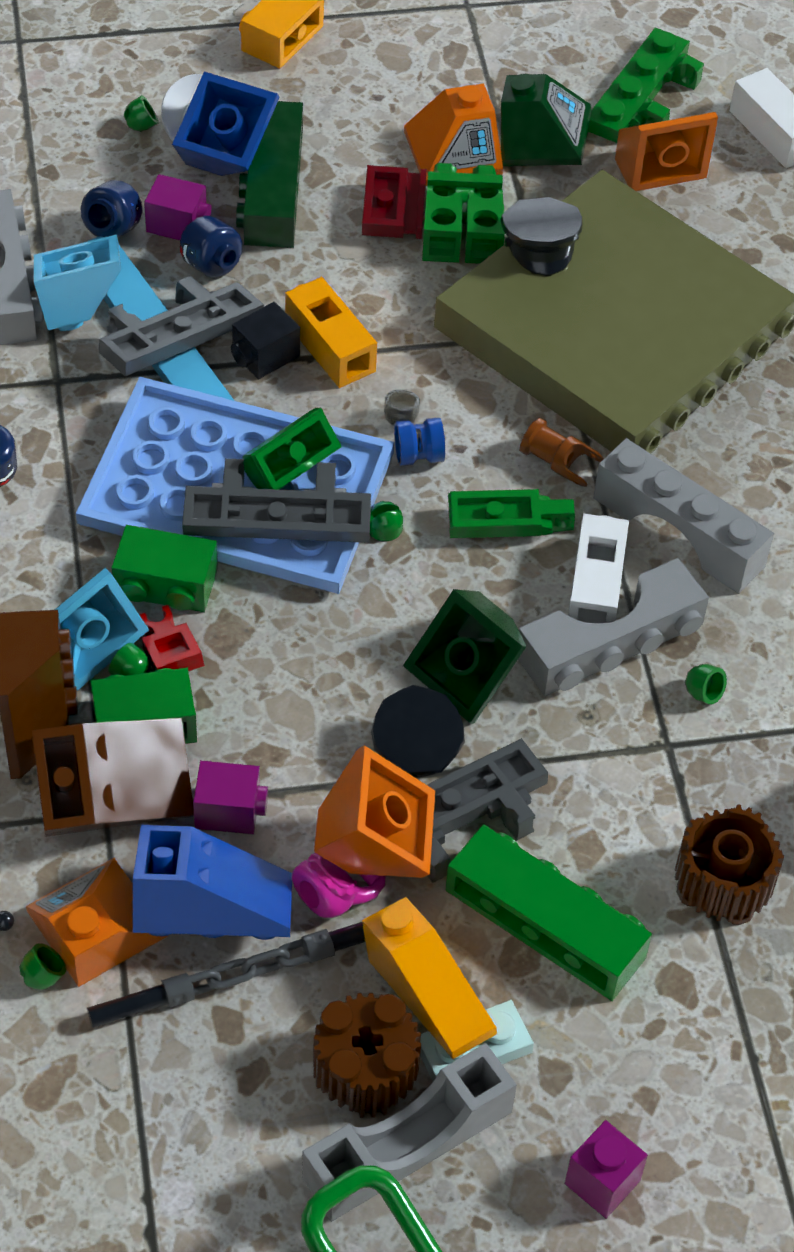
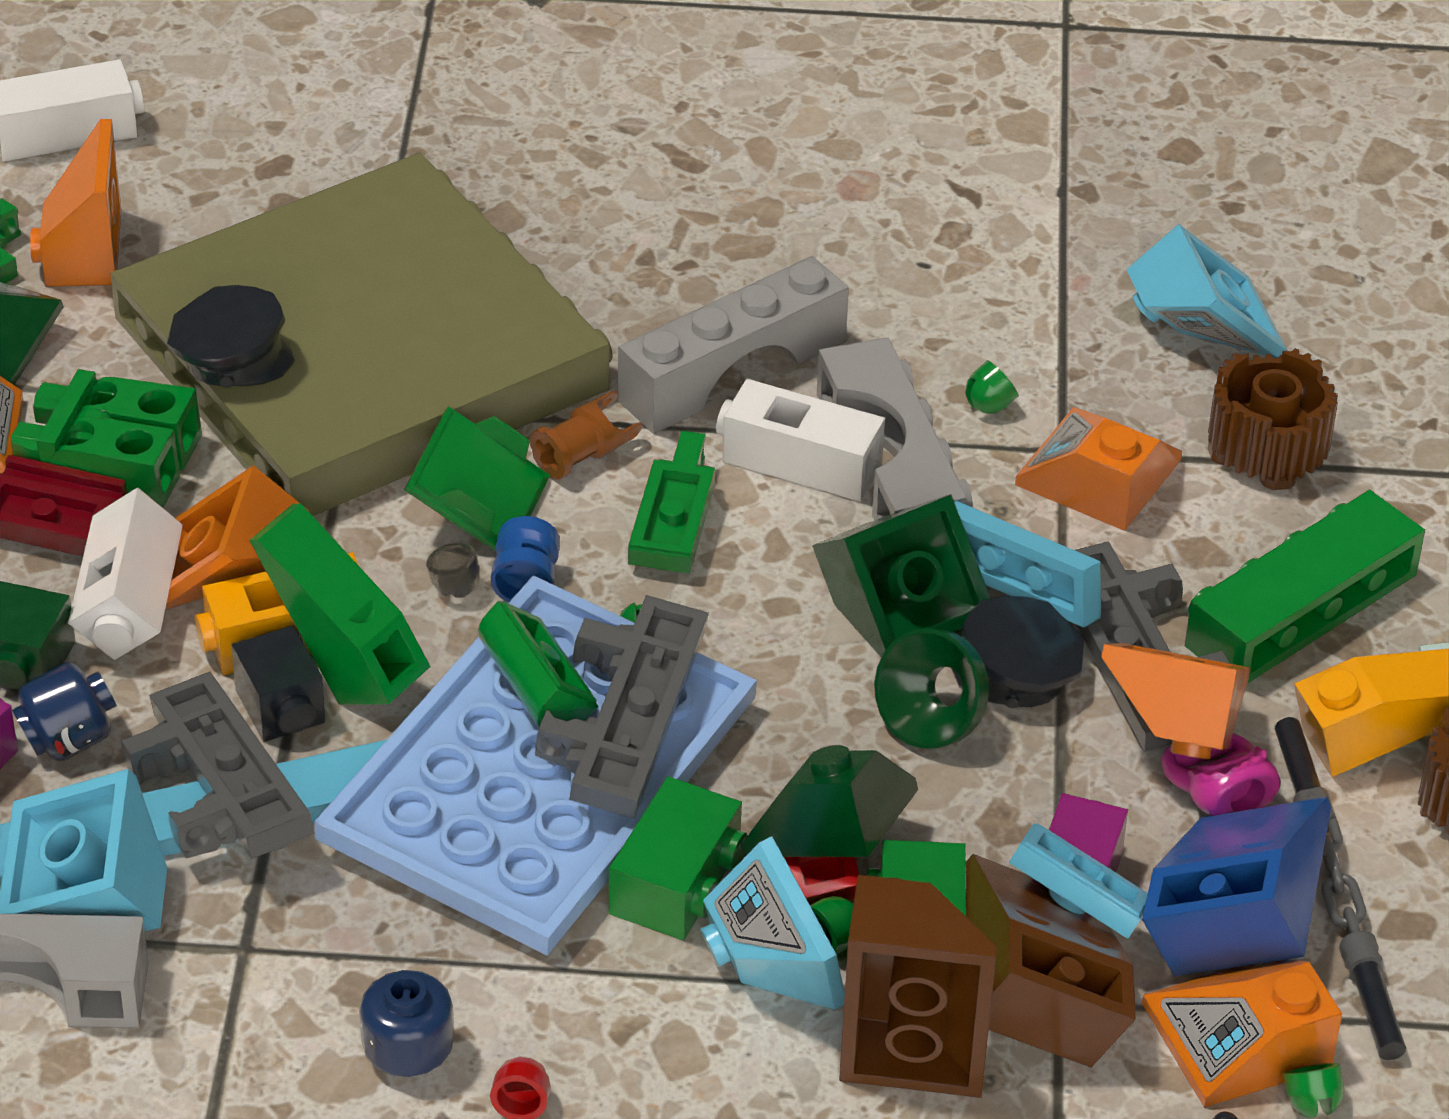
camera: 75 degrees left, 10 degrees down
none -> white brick [68,487,183,660]
none -> orange slope [165,465,309,610]
none -> green slope [249,503,431,705]
none -> green piece [404,406,550,552]
none -> dark green slope [741,745,918,857]
none -> dark green piece [874,628,989,749]
none -> medium azure plate [955,501,1101,628]
none -> medium azure plate [1008,823,1148,939]
none -> orange slope [1015,407,1182,531]

